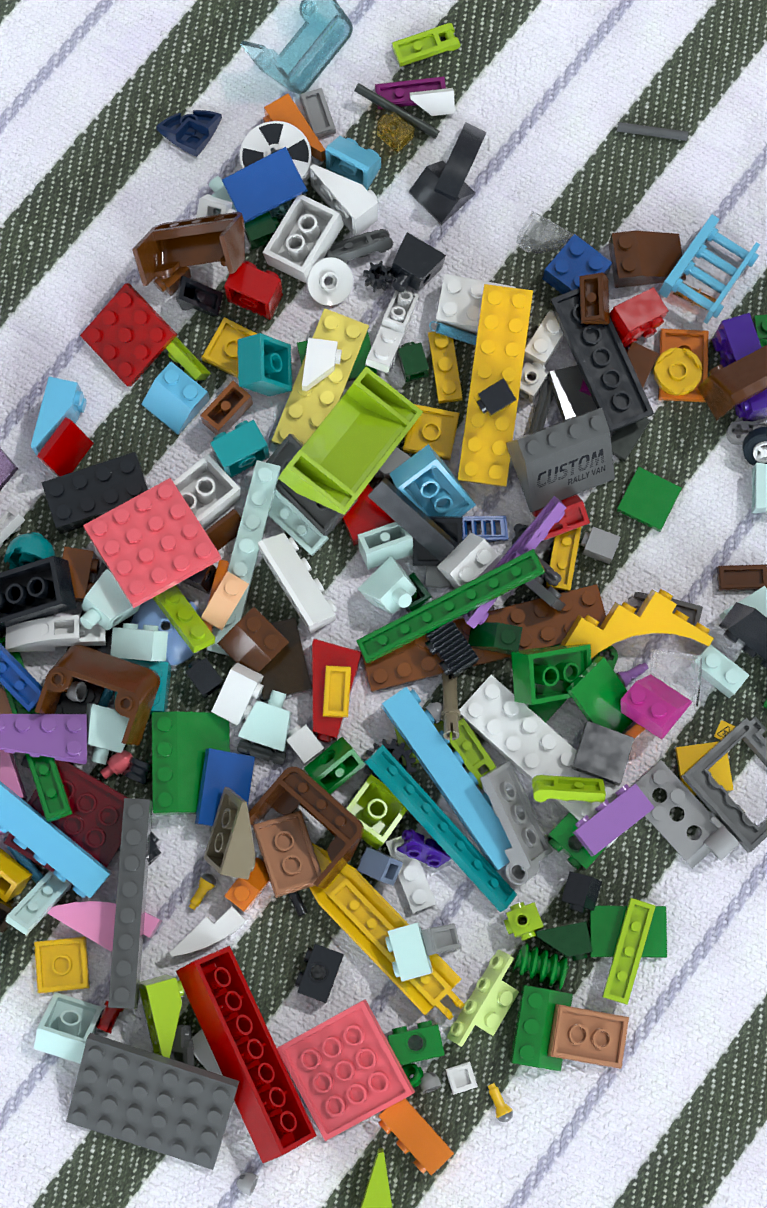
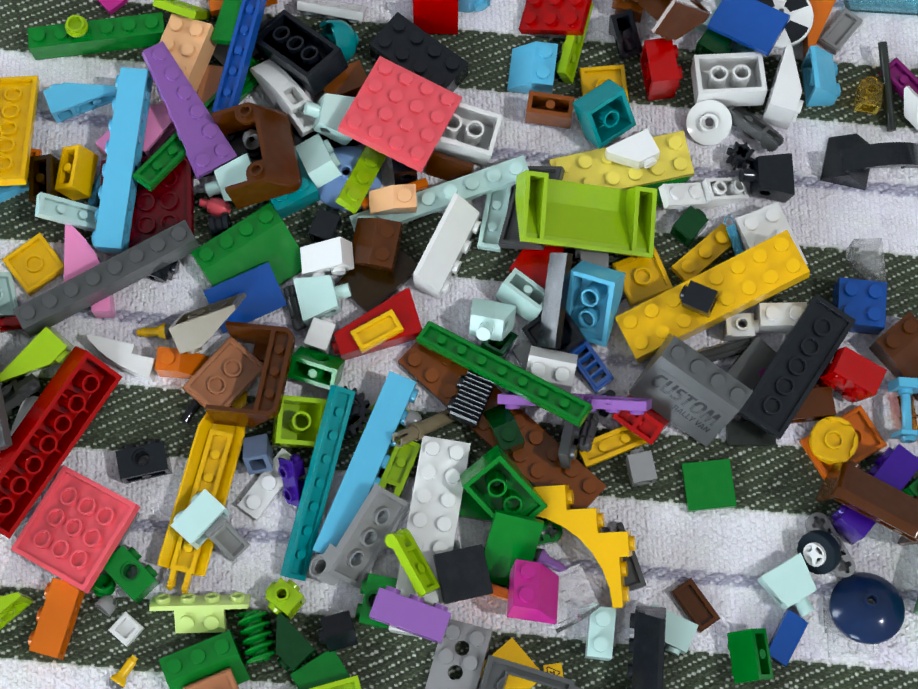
camera: 60 degrees right, 5 degrees down
teal brick [210,420,270,478] -> none
reddish brown slope [579,272,610,324] -> none

